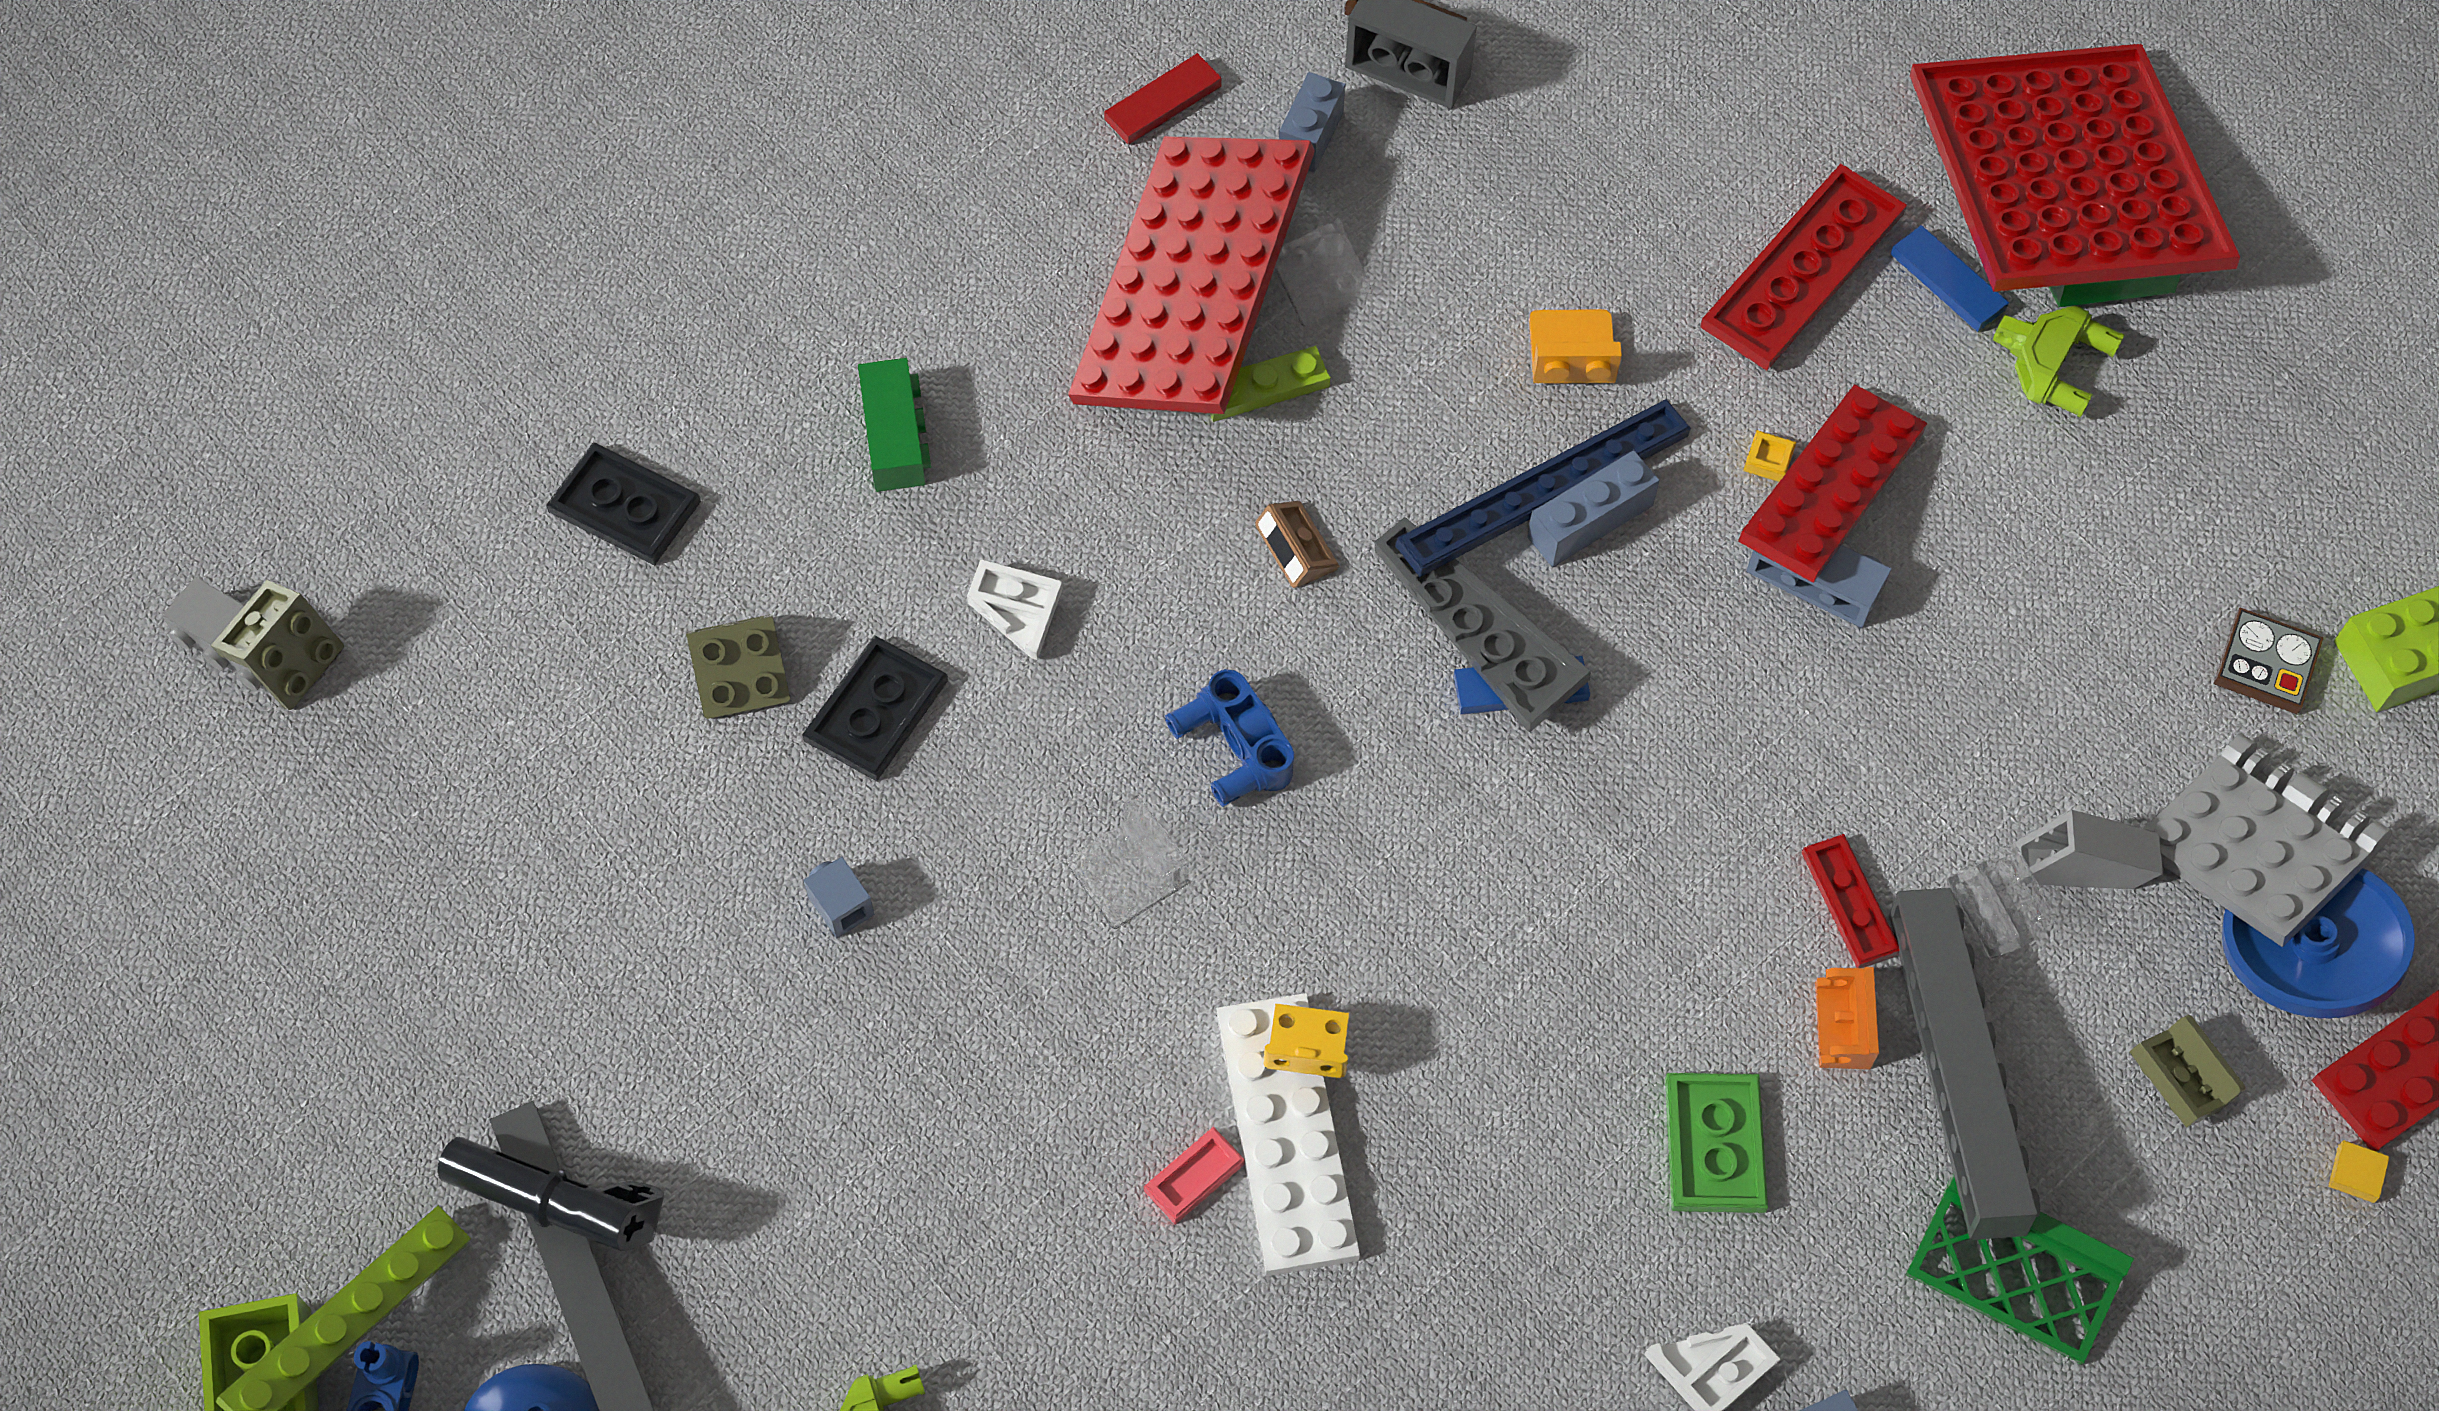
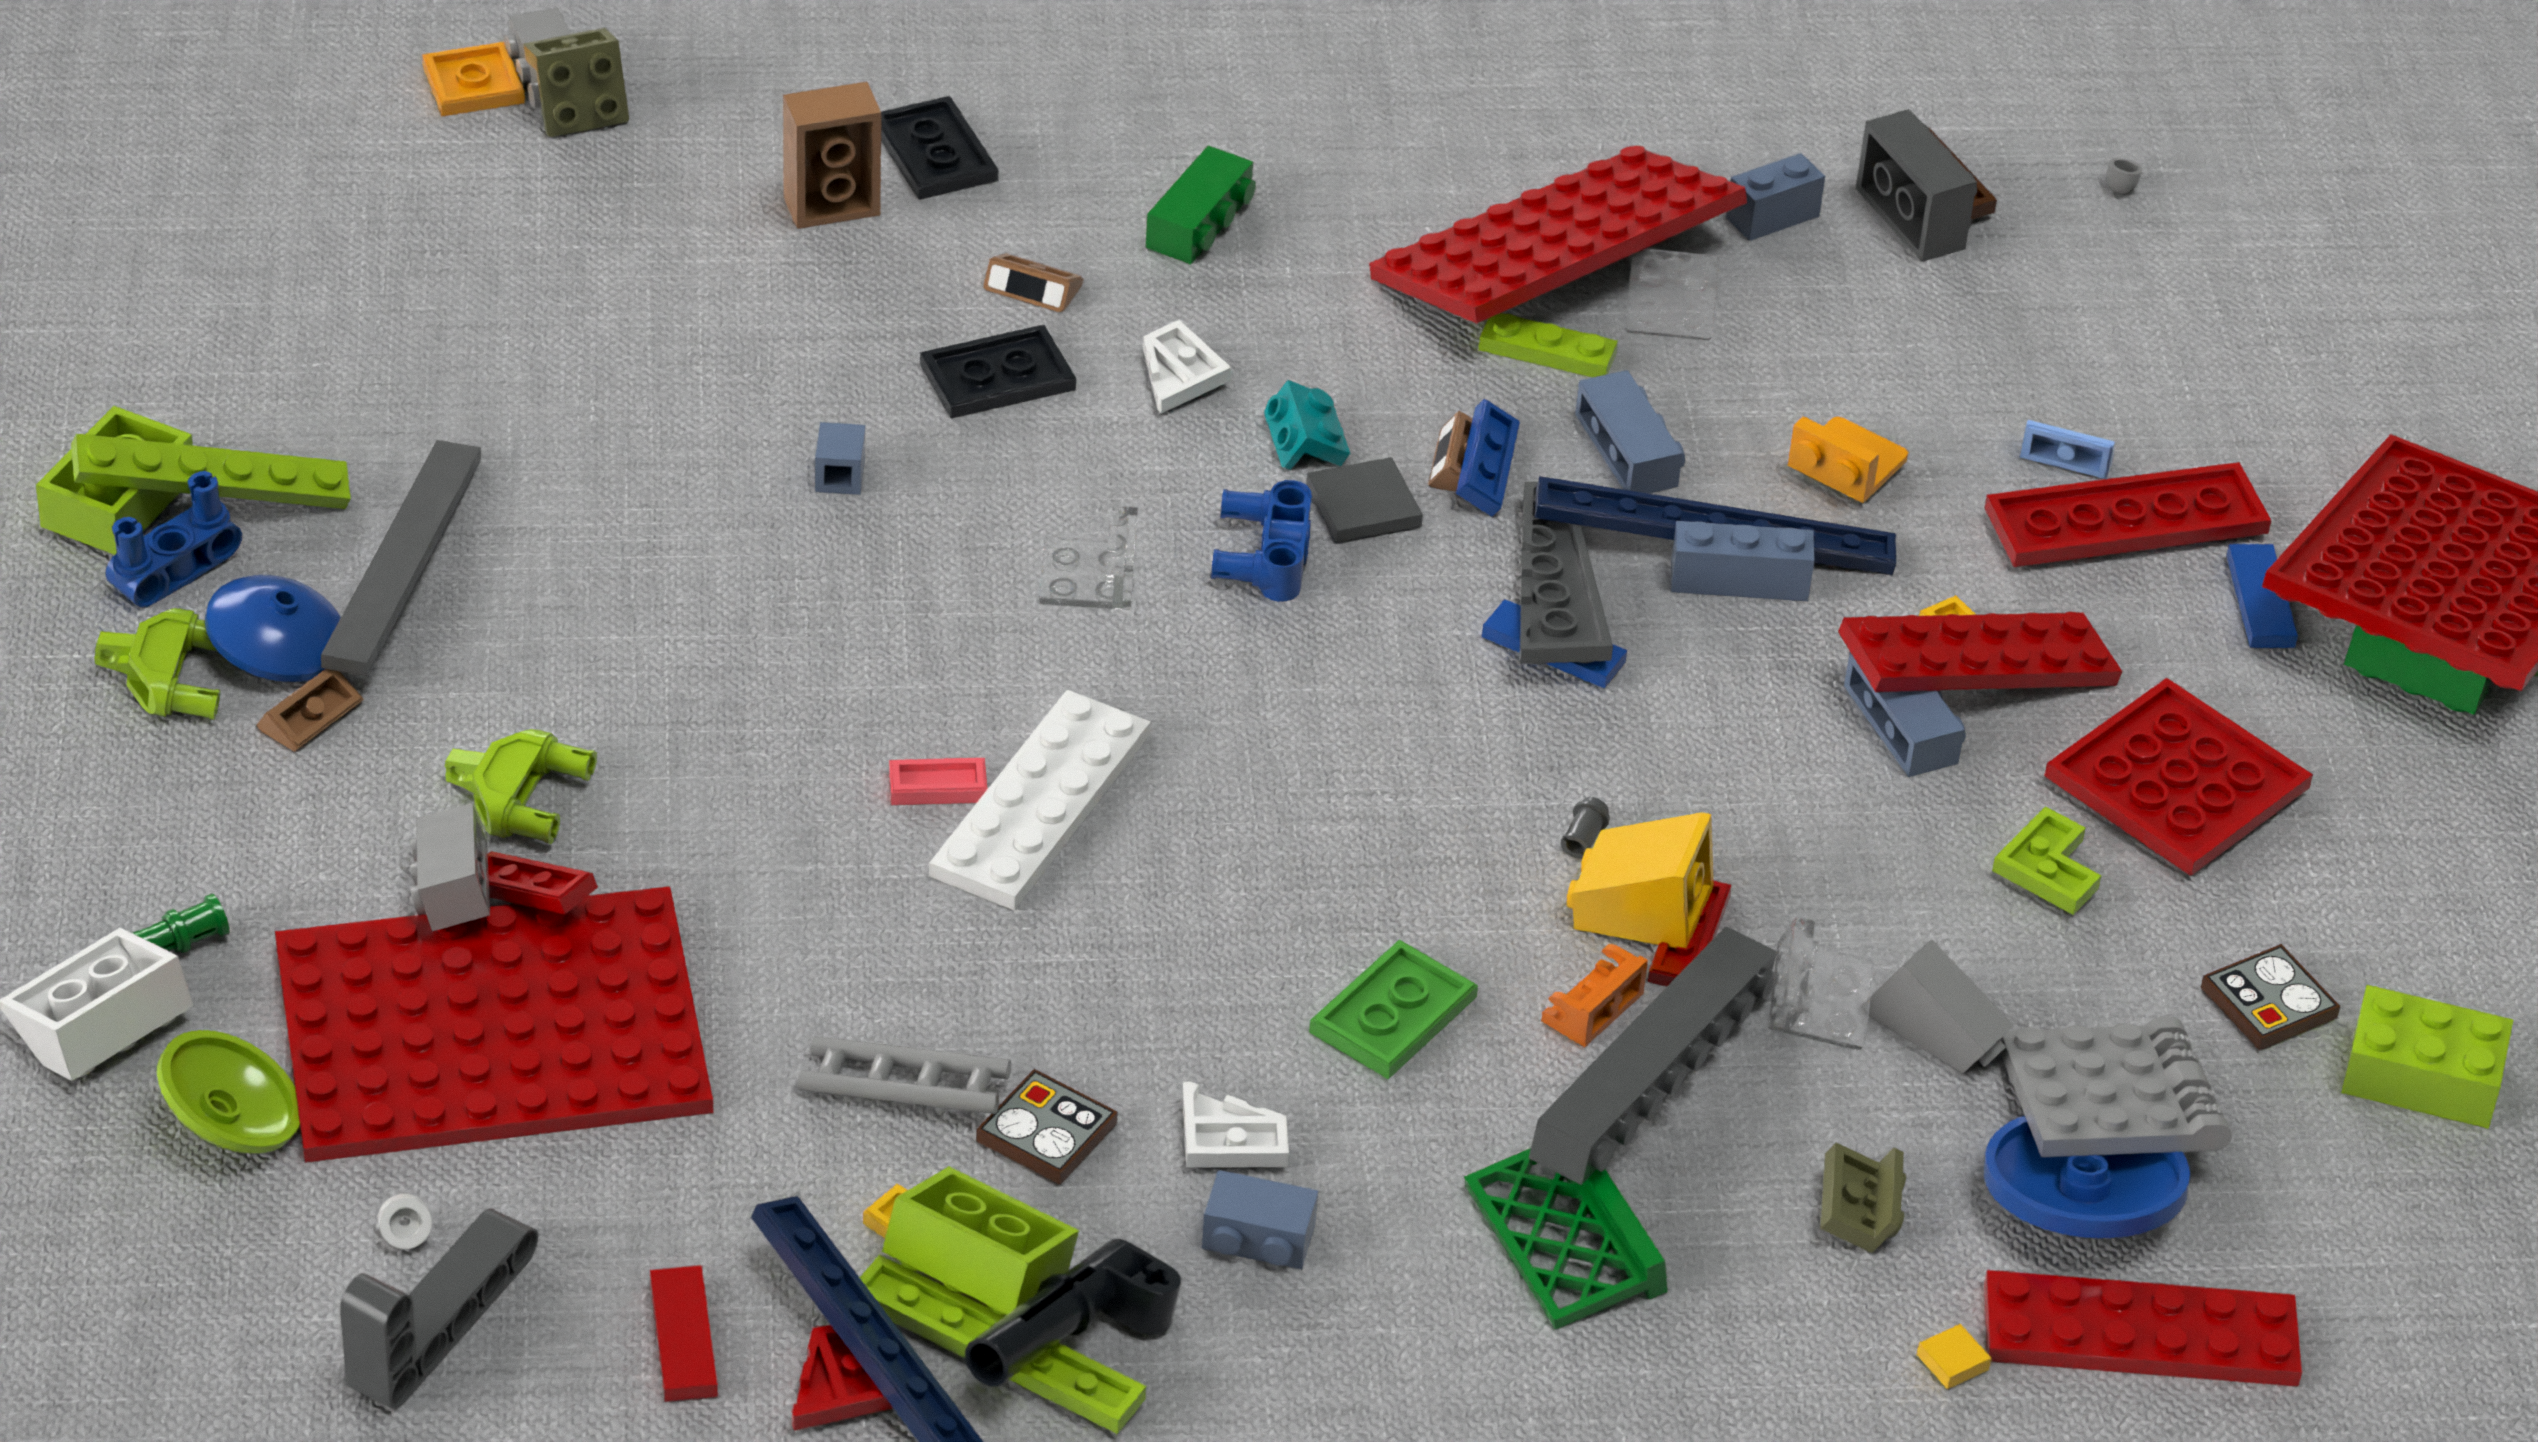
camera: 35 degrees right, 20 degrees down
black piece [437,1137,664,1251] -> none
olive bracket [686,614,790,719] -> none
red tile [1104,53,1222,145] -> none
yellow piece [1263,1003,1349,1078] -> none
lime connector [1993,306,2125,418] -> none
none -> light orange tile [422,42,525,117]
none -> medium nougat brick [783,82,881,229]
none -> slope [983,253,1084,312]
none -> teal bracket [1264,380,1351,470]
none -> dark grey tile [1306,457,1423,543]
none -> blue tile [1456,399,1520,517]
none -> dark grey pin [1560,797,1610,858]
none -> yellow slope [1567,812,1714,948]
none -> sand blue brick [1575,370,1685,494]
none -> lime plate [1992,806,2102,915]
none -> light blue slope [2020,420,2115,479]
none -> red plate [2045,678,2313,876]

